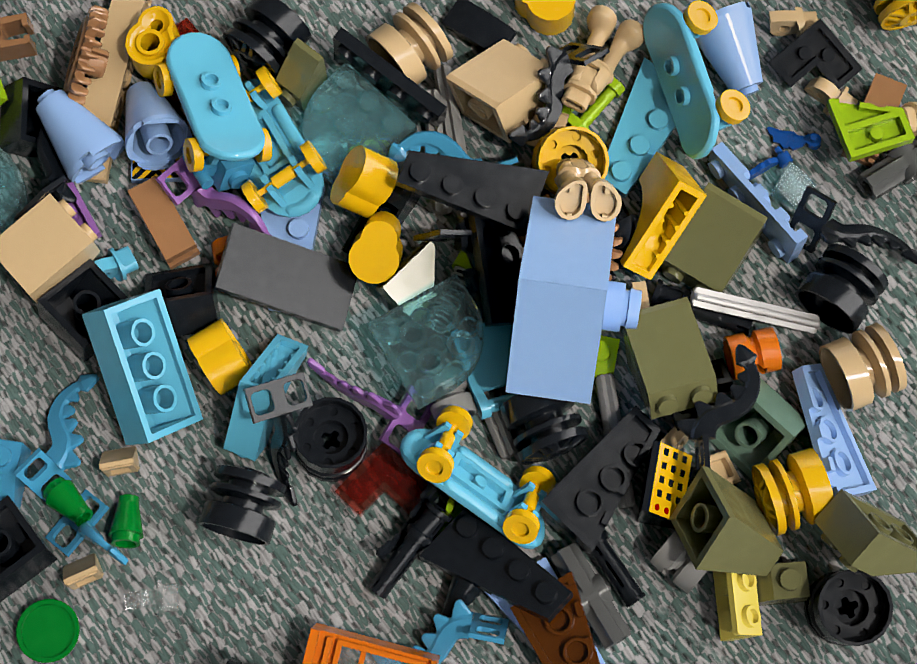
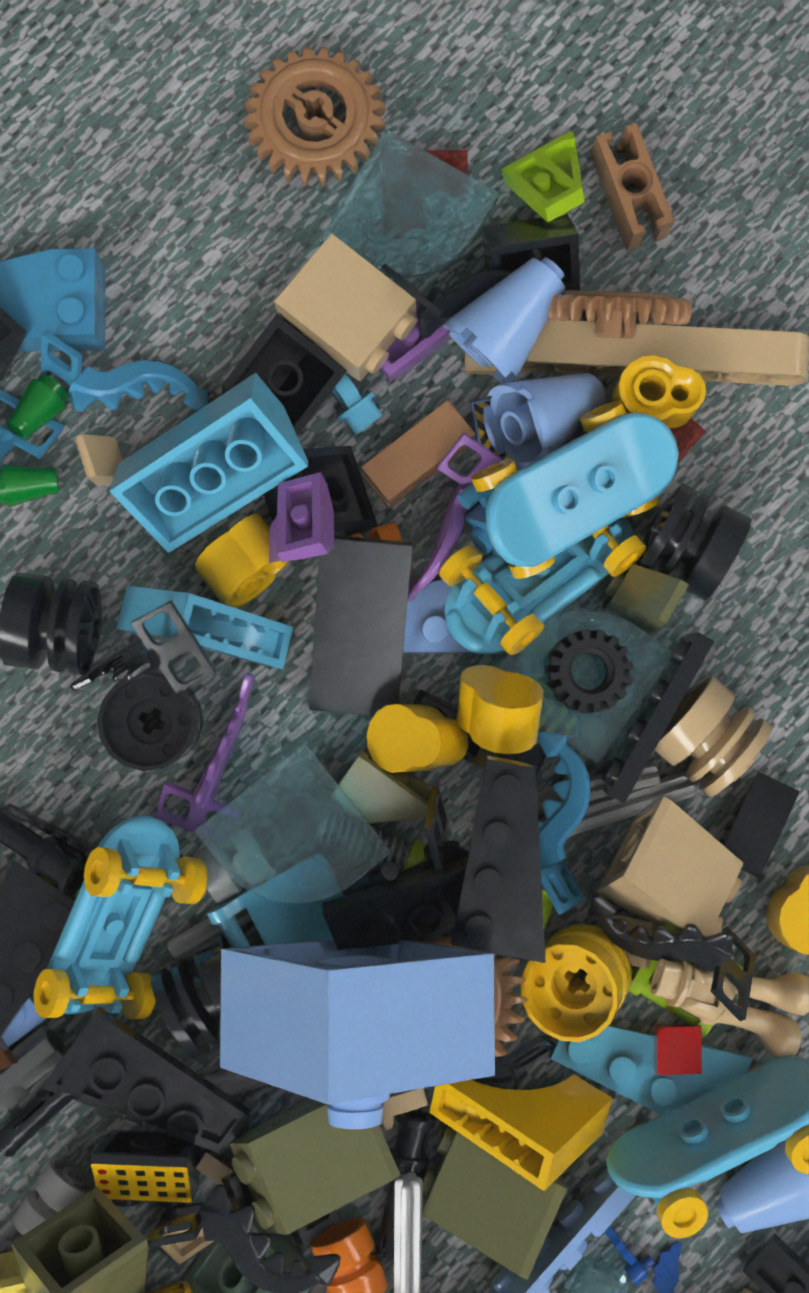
camera: 75 degrees right, 10 degrees up
clear red plate [335,442,428,517] -> none
tan piece [554,158,622,222] -> none
none -> medium lavender slope [269,472,334,563]
none -> black tyre [545,629,634,713]
none -> red slope [654,1024,702,1075]

